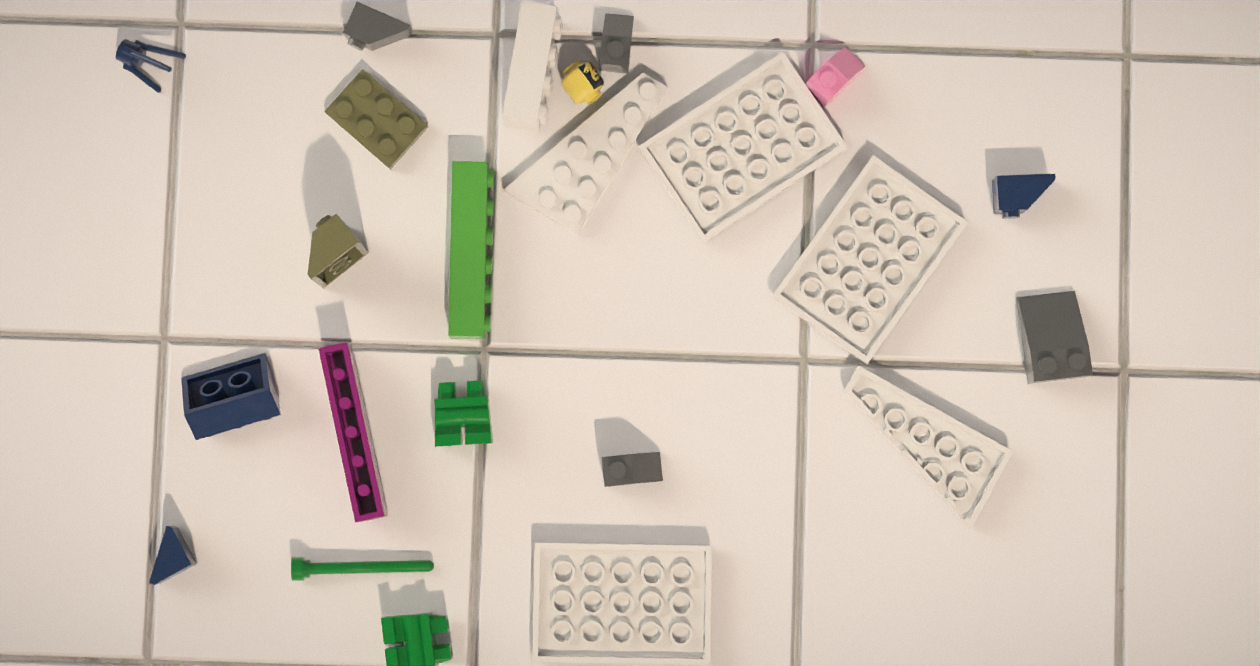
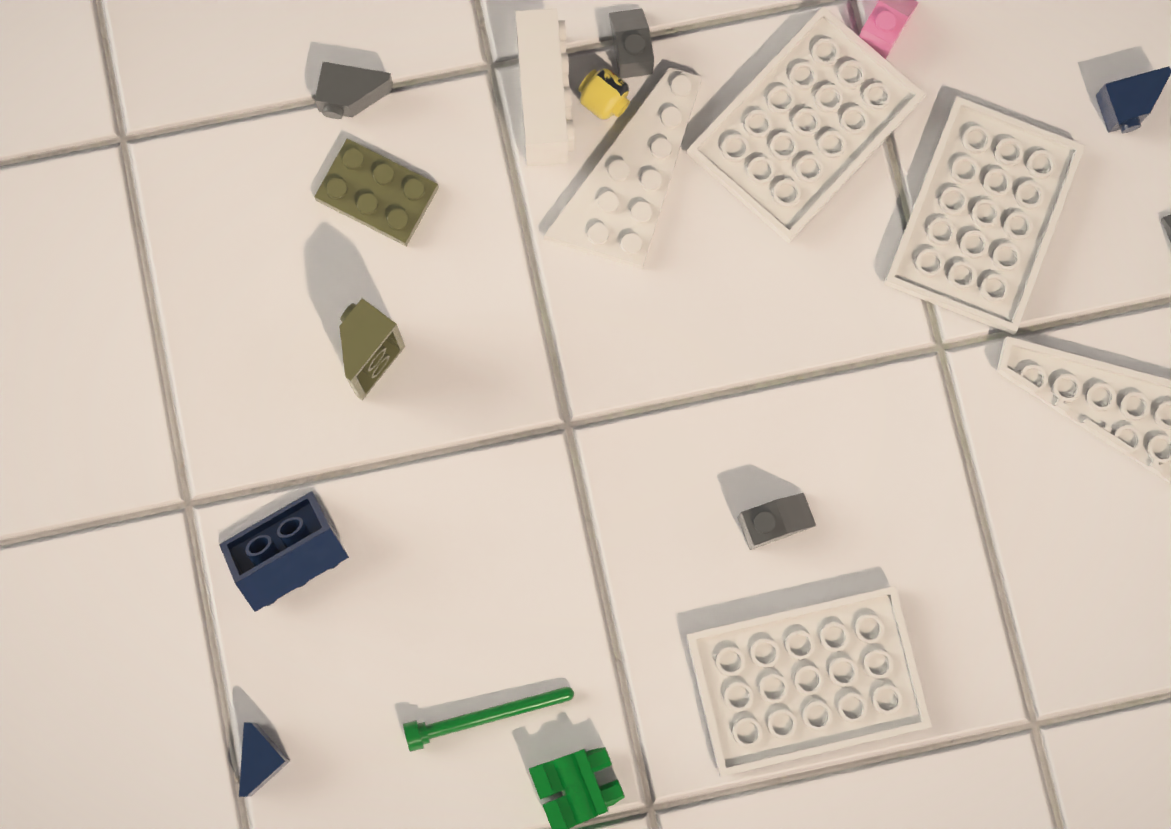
camera: 15 degrees left, 5 degrees down
dark blue plant [115,39,186,93] -> none
magenta brick [318,342,388,523] -> none
green hips [434,380,493,447] -> none
bright green brick [448,161,494,339] -> none

